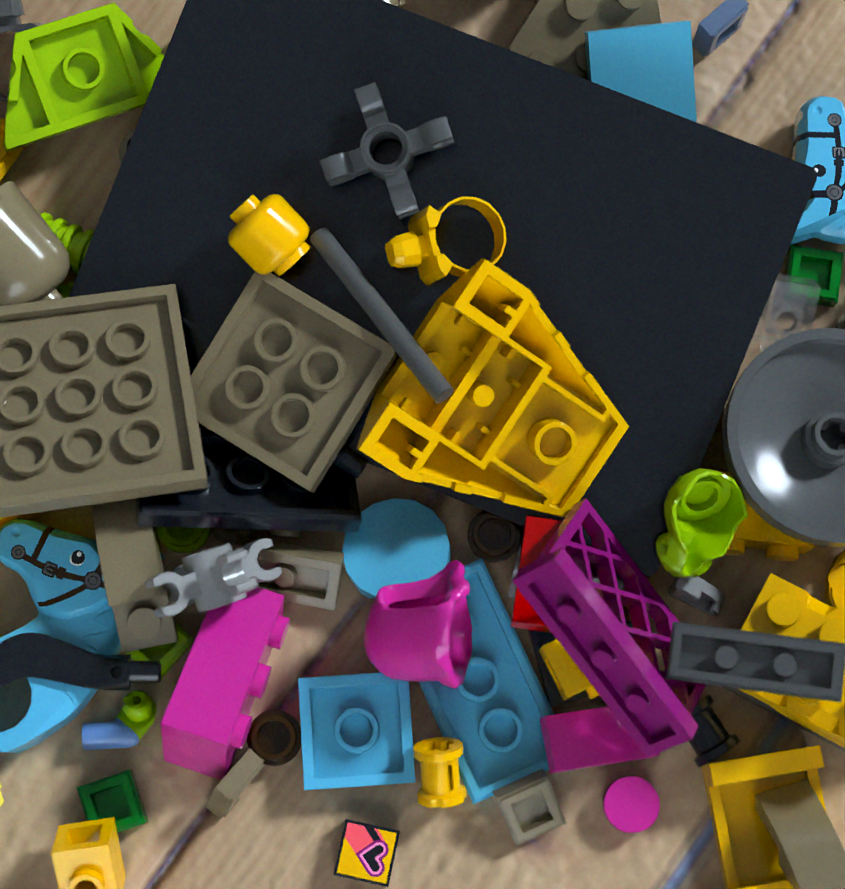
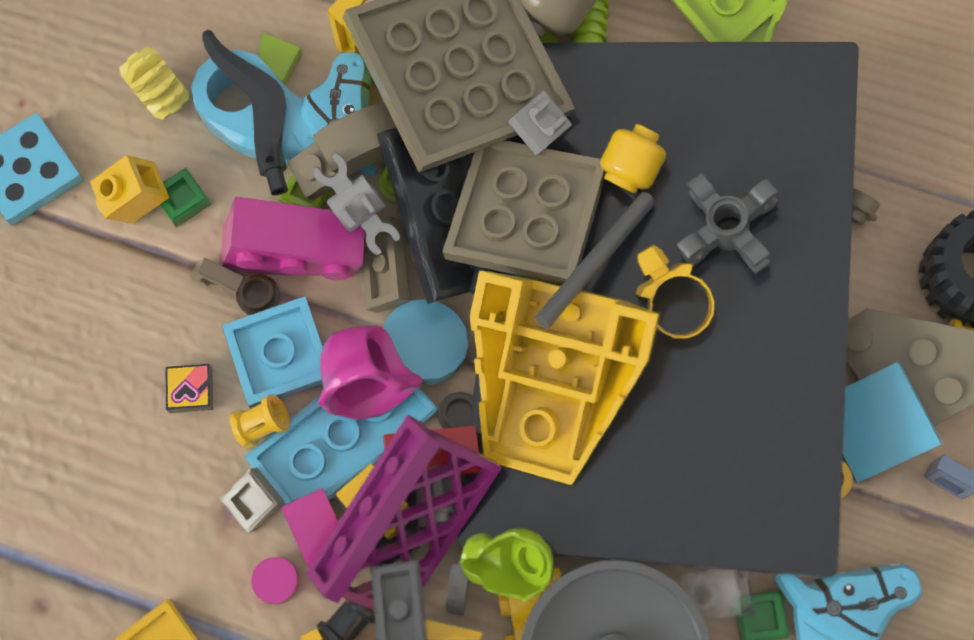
camera: 75 degrees right, 5 degrees down
arm [82,690,157,750] -> none
none -> light grey tile [507,91,572,155]

